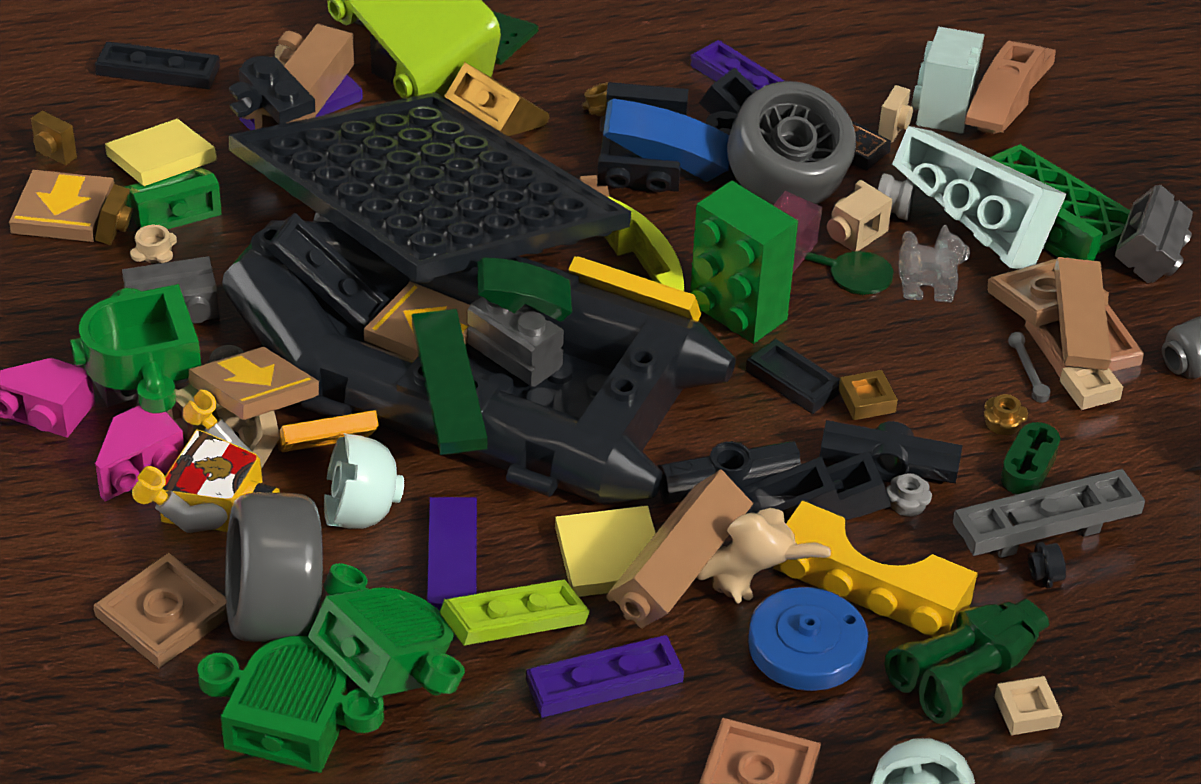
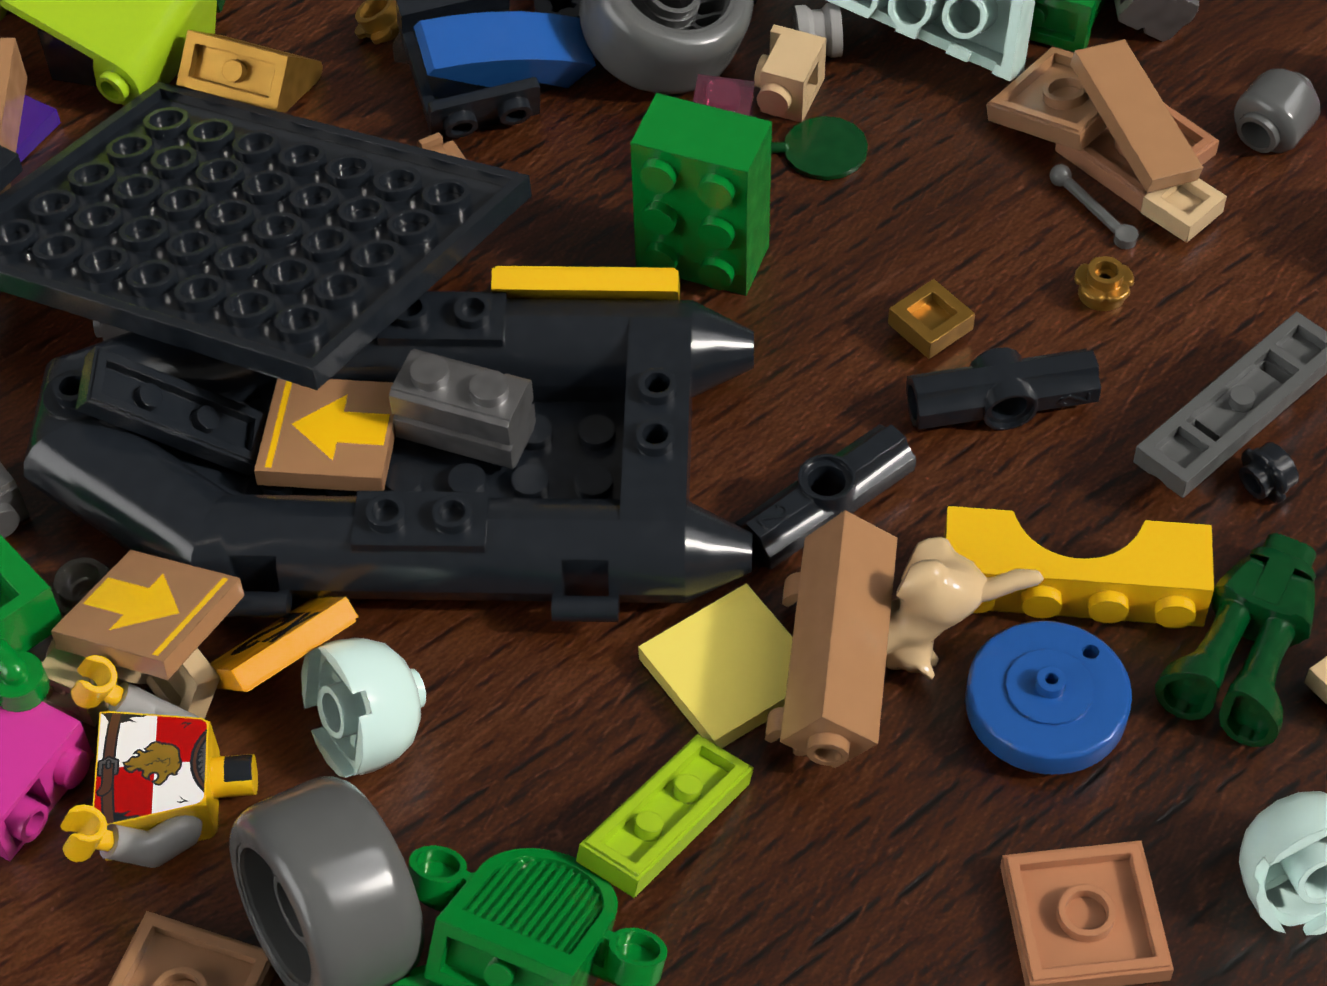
camera: 20 degrees left, 10 degrees up
dark green tile [412,309,487,455] -> none
dark purple tile [427,497,477,610] -> none
dark green slope [477,257,572,322] -> none
dark purple tile [526,635,684,718] -> none
neon yellow slope [604,197,684,291] -> none
black slope [740,451,891,523] -> none
black tile [746,338,840,414] -> none
light grey plate [886,474,932,516] -> none
clear animal [899,225,970,302] -> none
dark green beam [1001,422,1060,495] -> none

